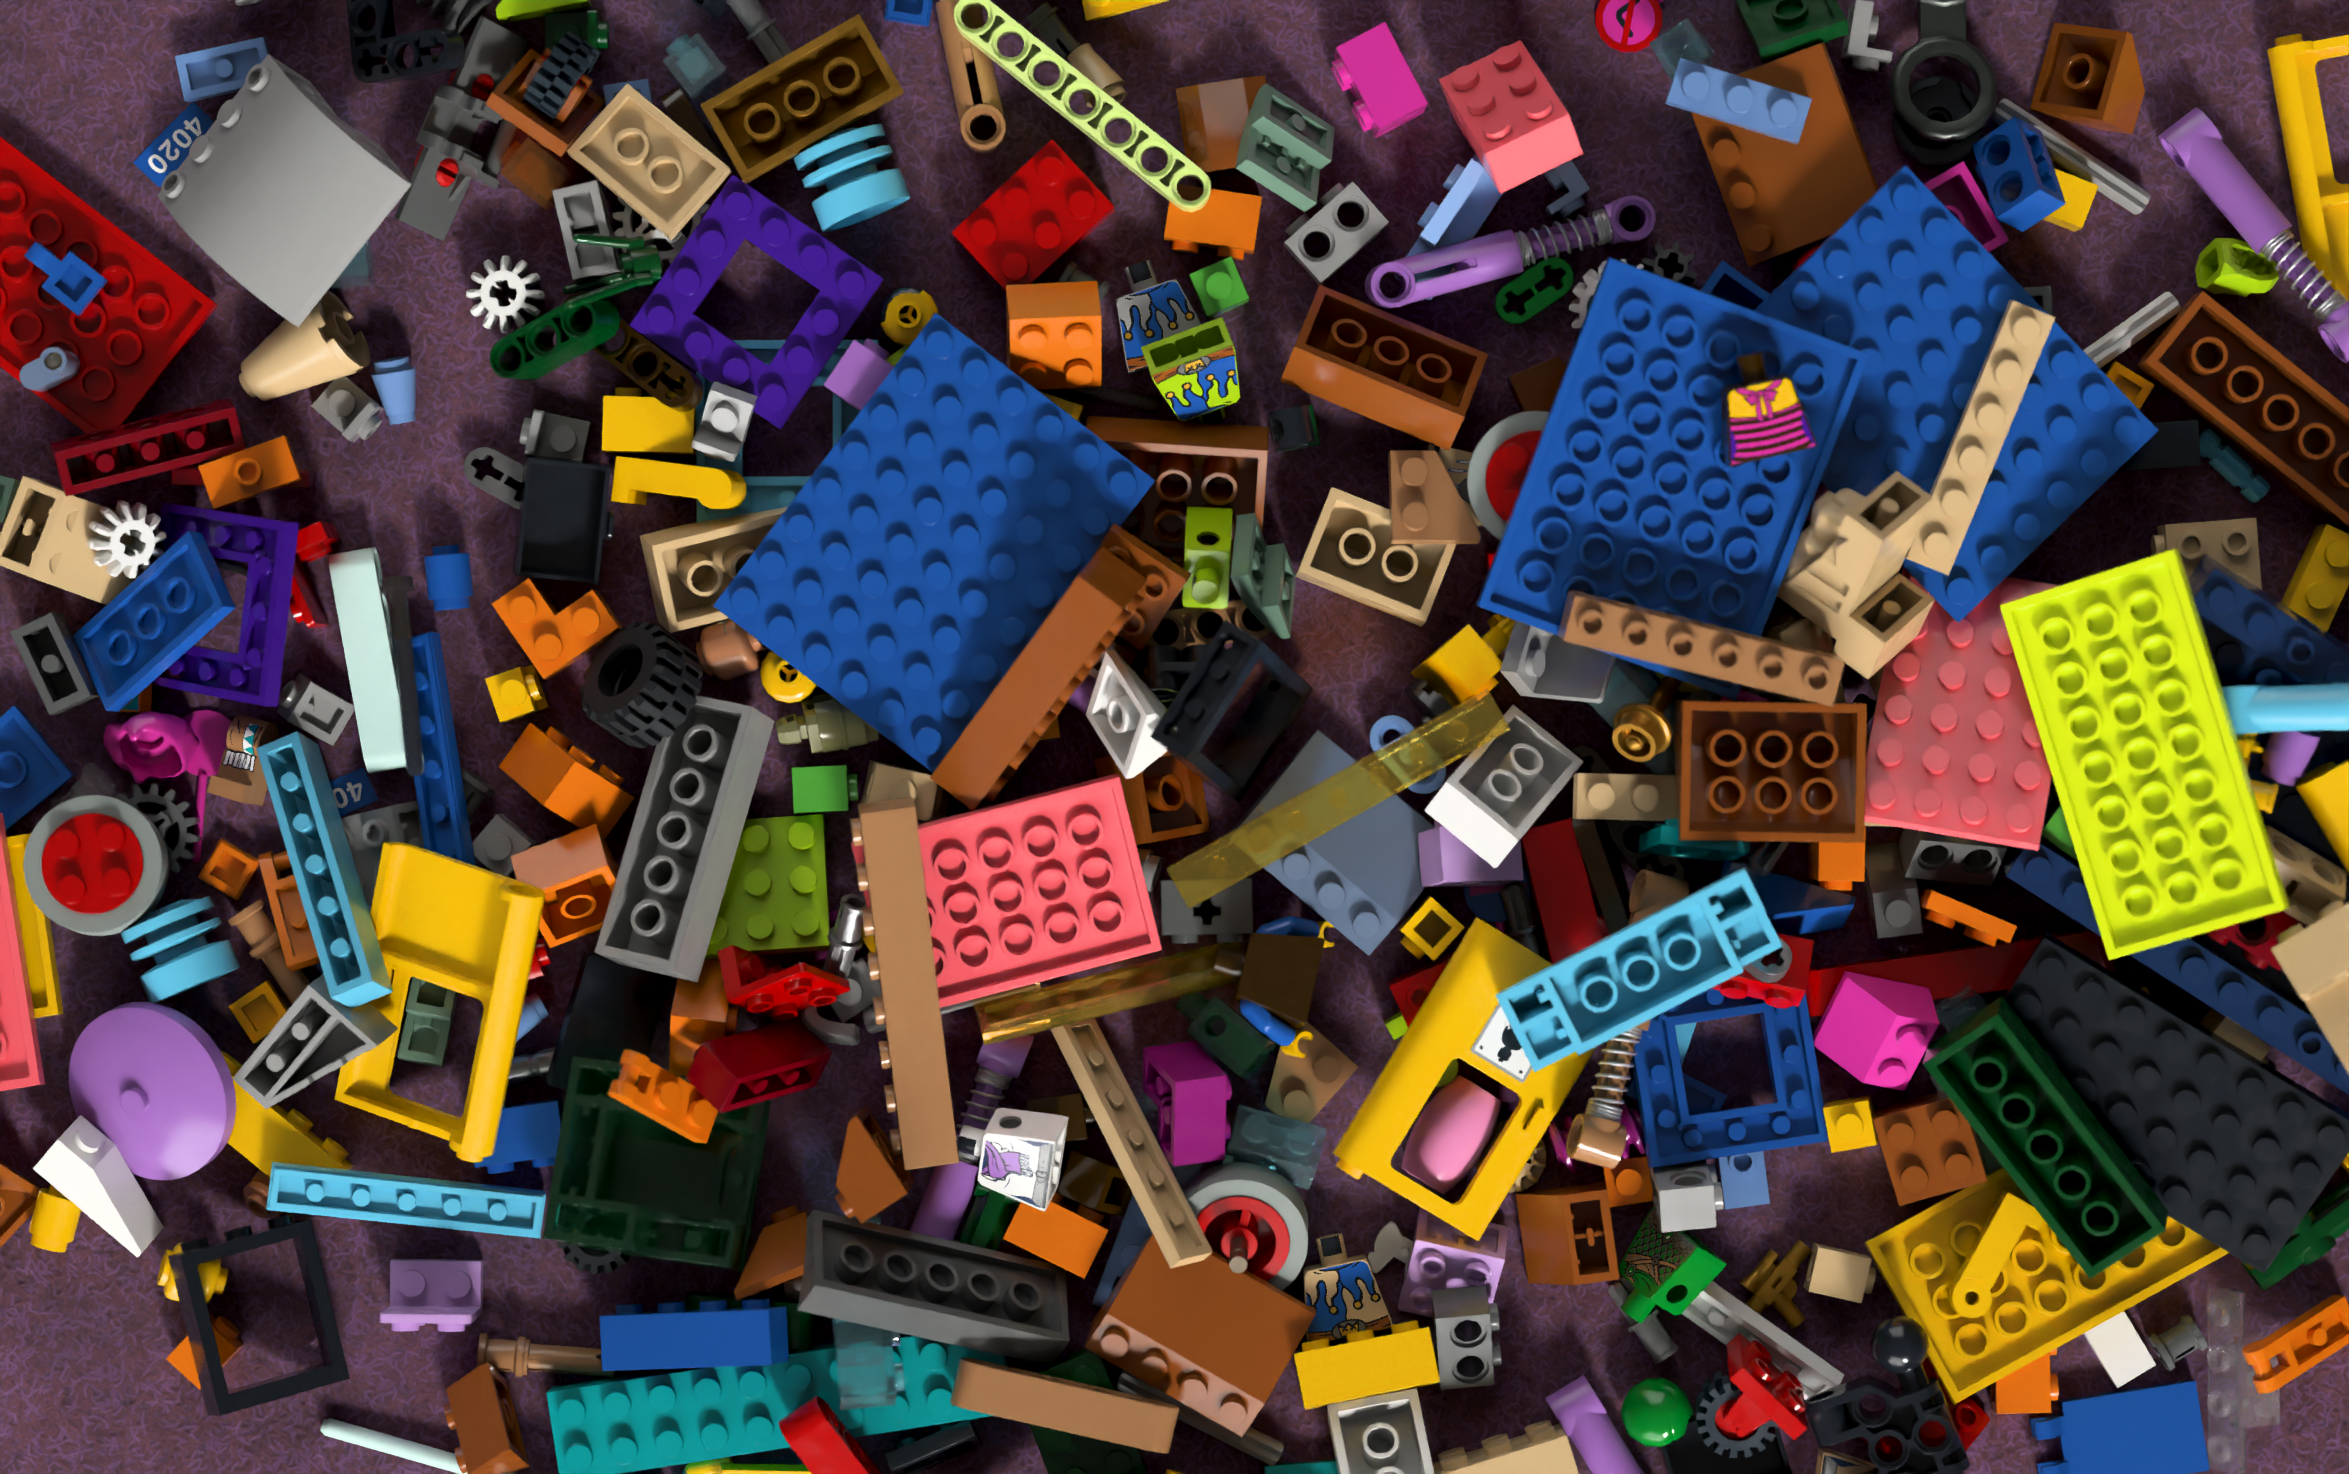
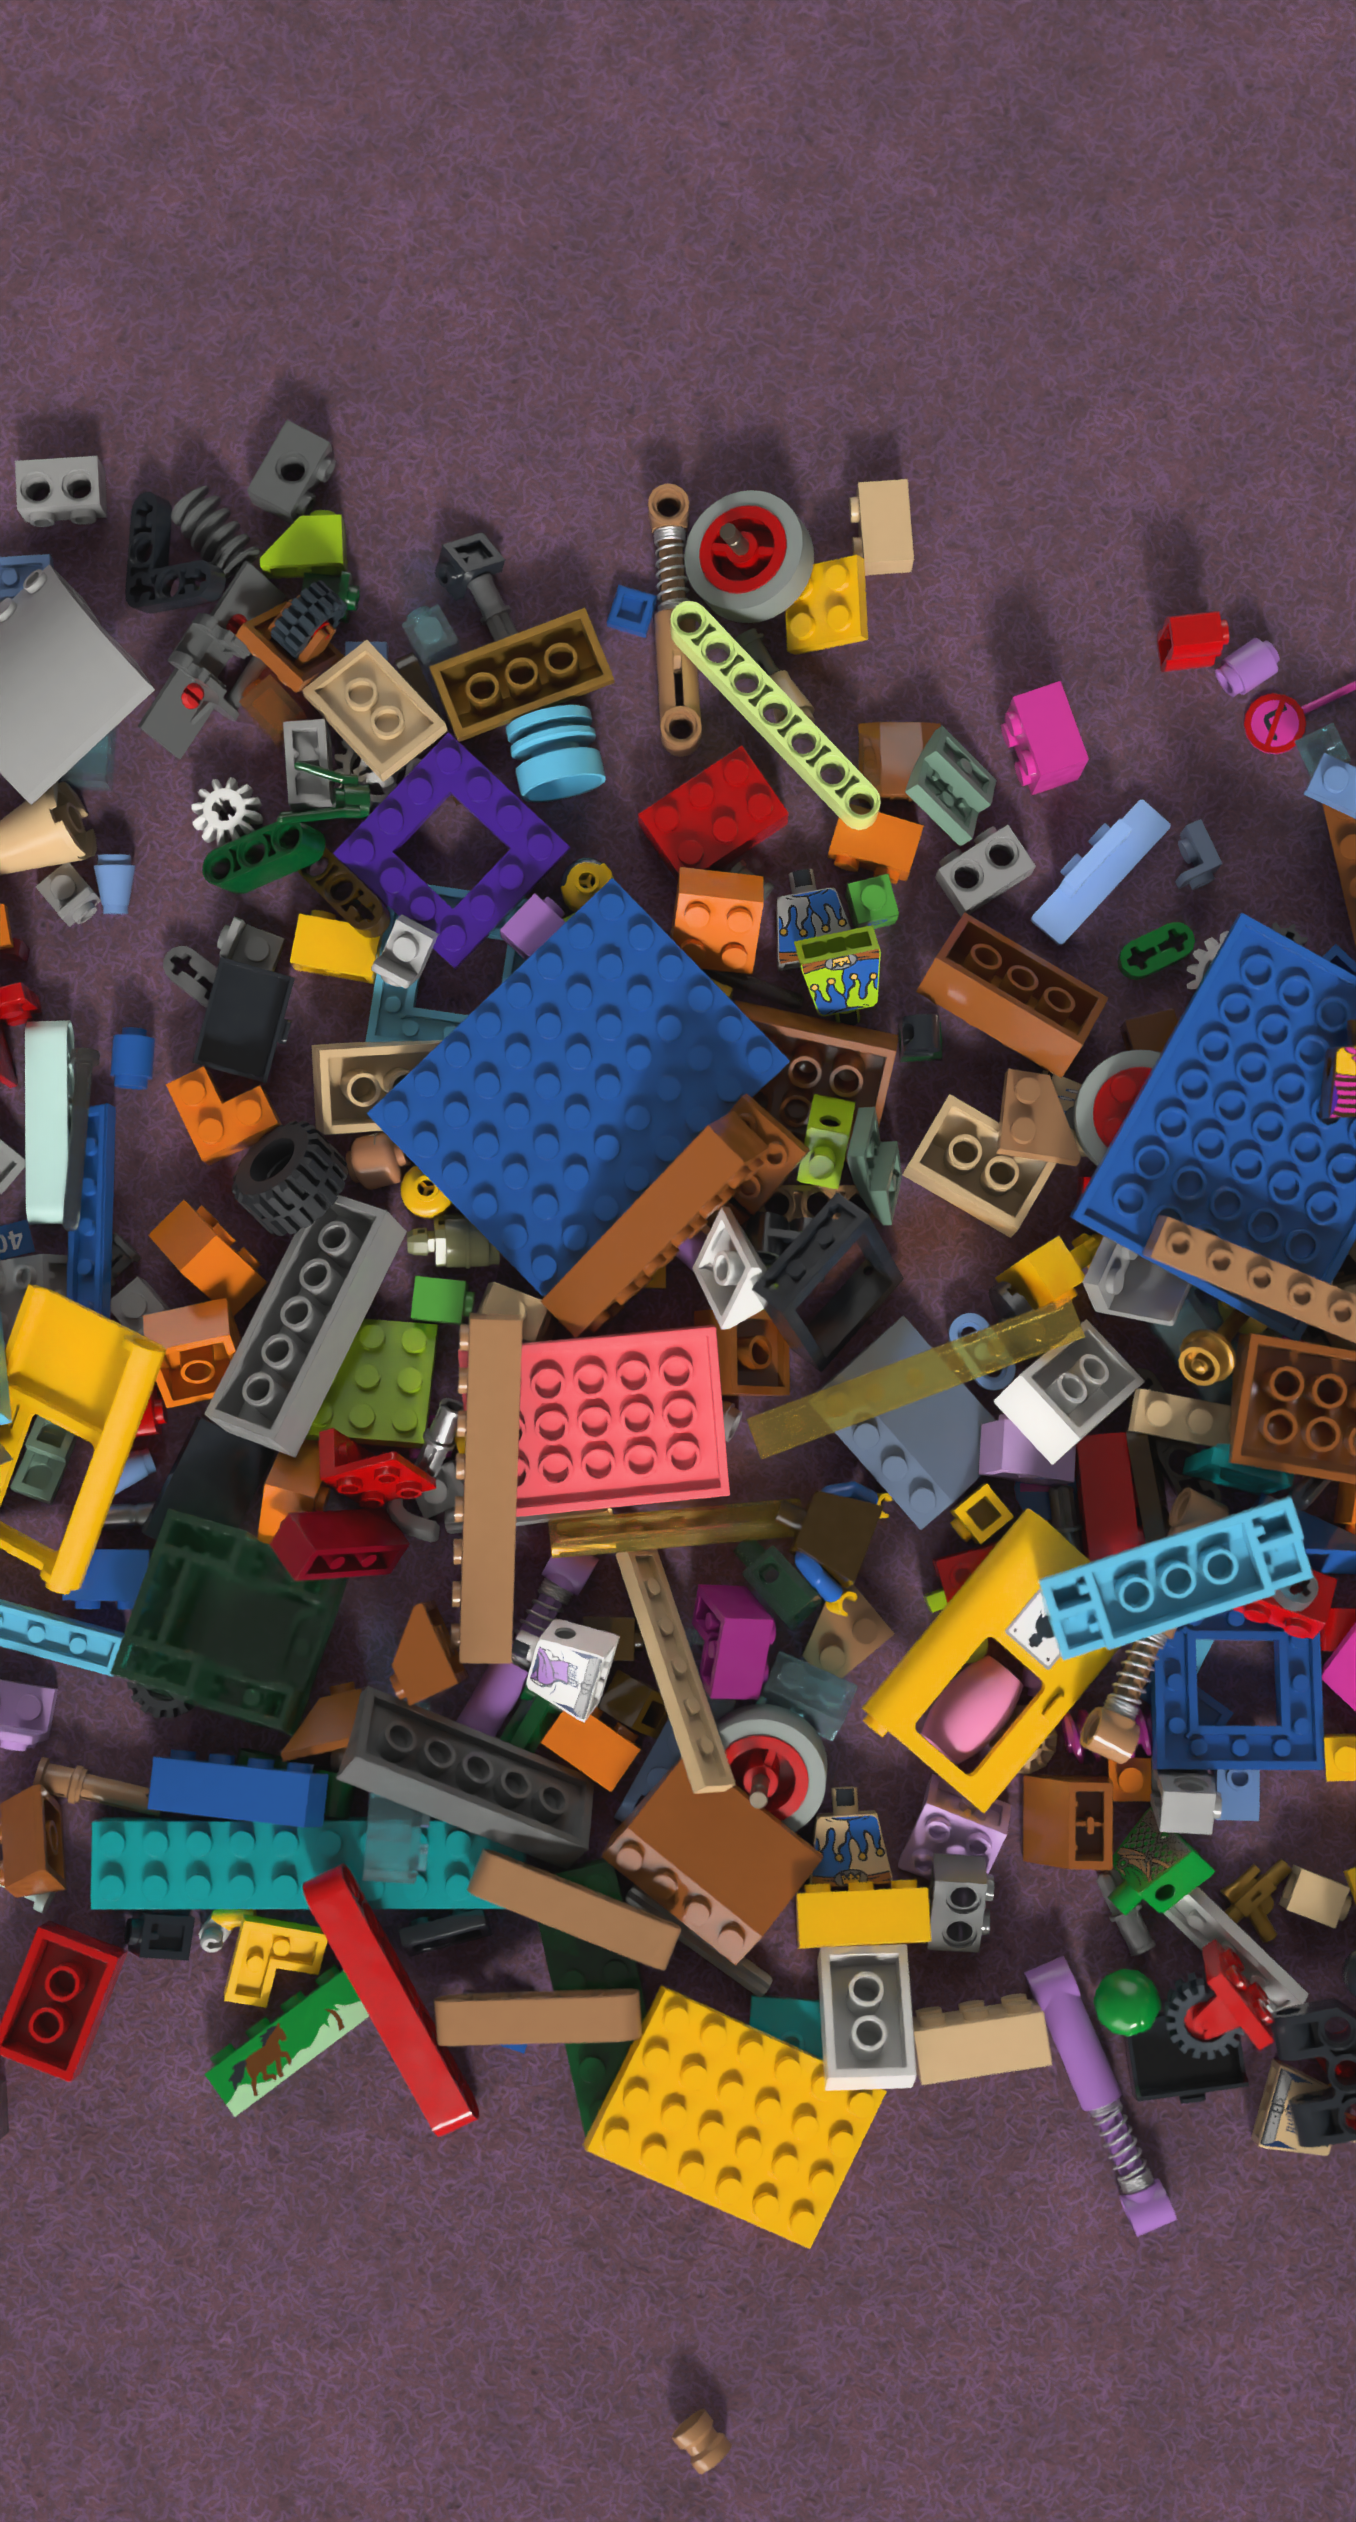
camera: 10 degrees right, 5 degrees down
yellow brick [485,665,549,722] -> none
orange plate [608,1050,718,1143] -> none
yellow leg [611,456,747,510] -> none
dark grey brick [1161,877,1253,943] -> none
medium lavender piece [1364,196,1656,308] -> none
white piece [1368,1221,1413,1275] -> none
coral brick [1439,40,1583,194] -> none

